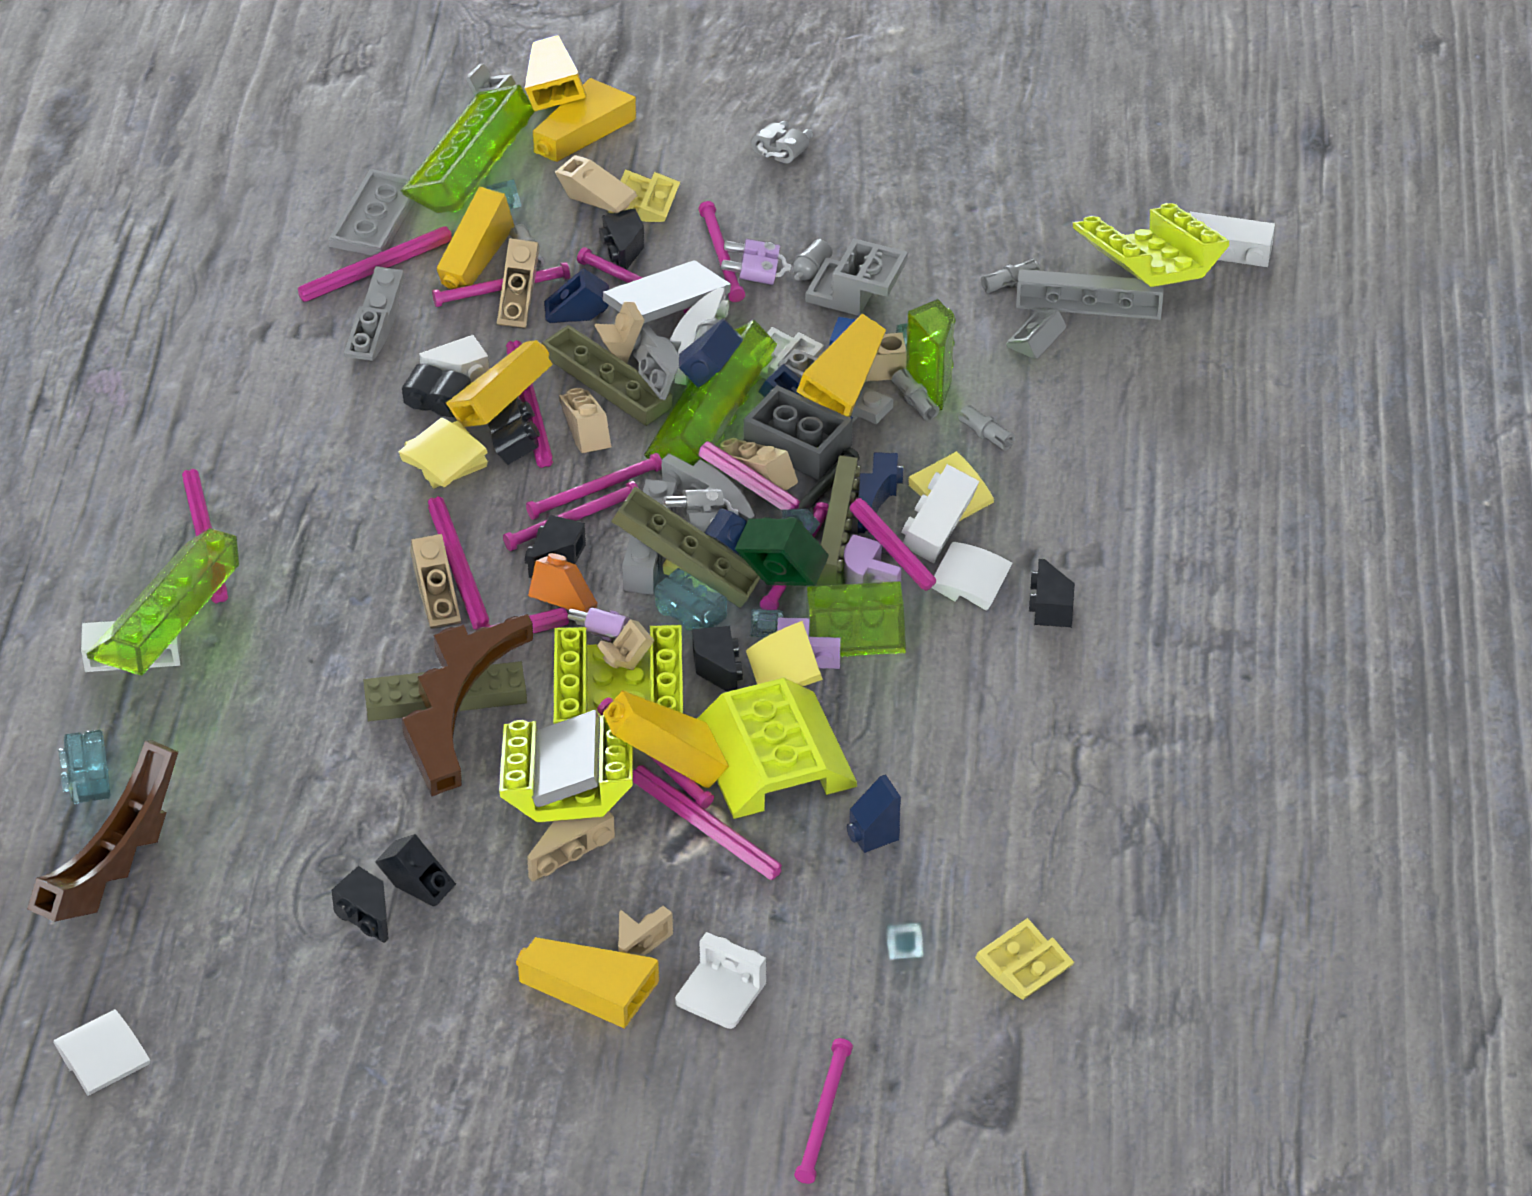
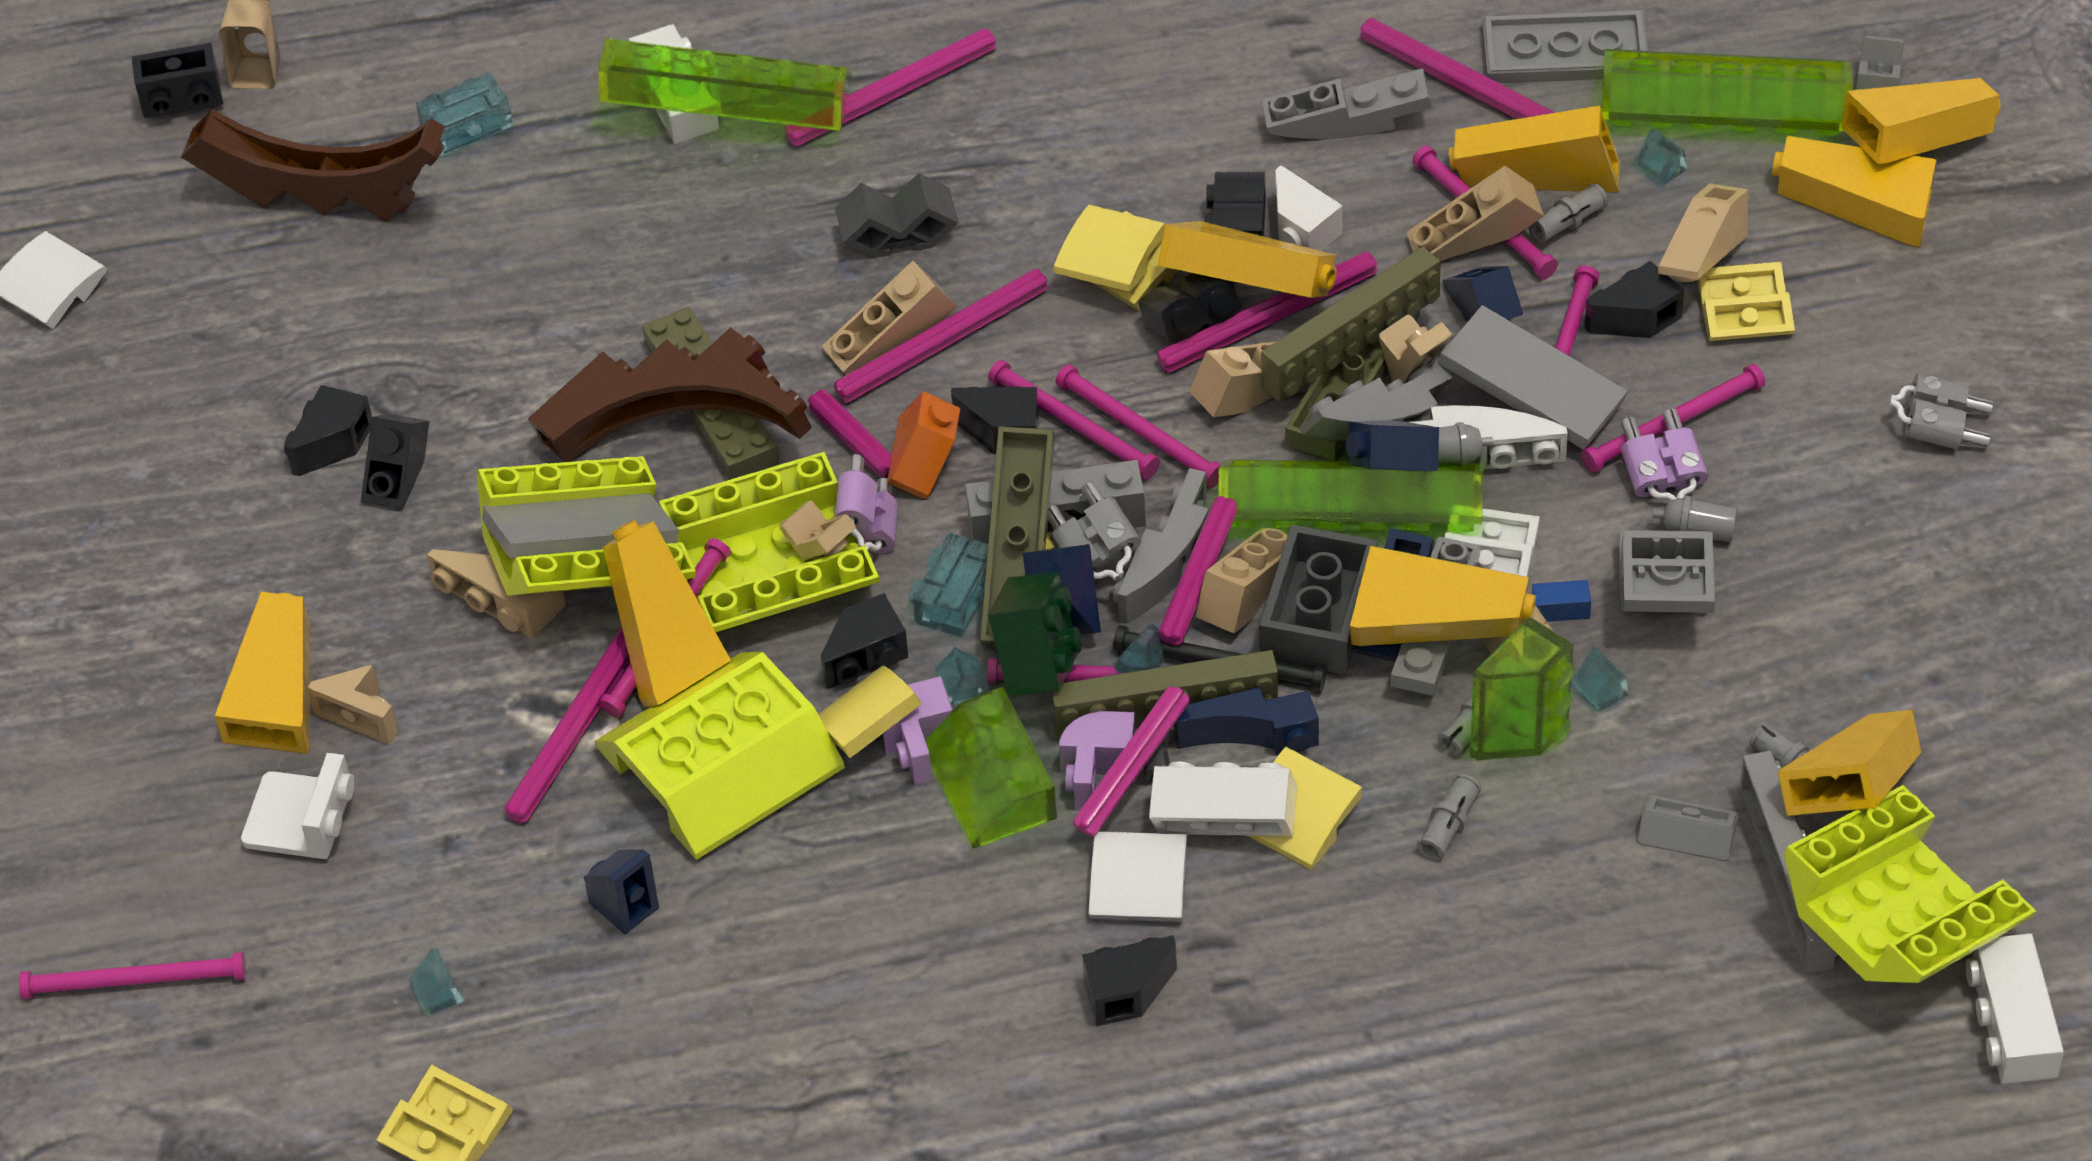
camera: 75 degrees right, 5 degrees up
none -> dark grey brick [835,173,958,258]
none -> olive piece [1261,246,1441,402]
none -> yellow slope [1778,710,1922,816]

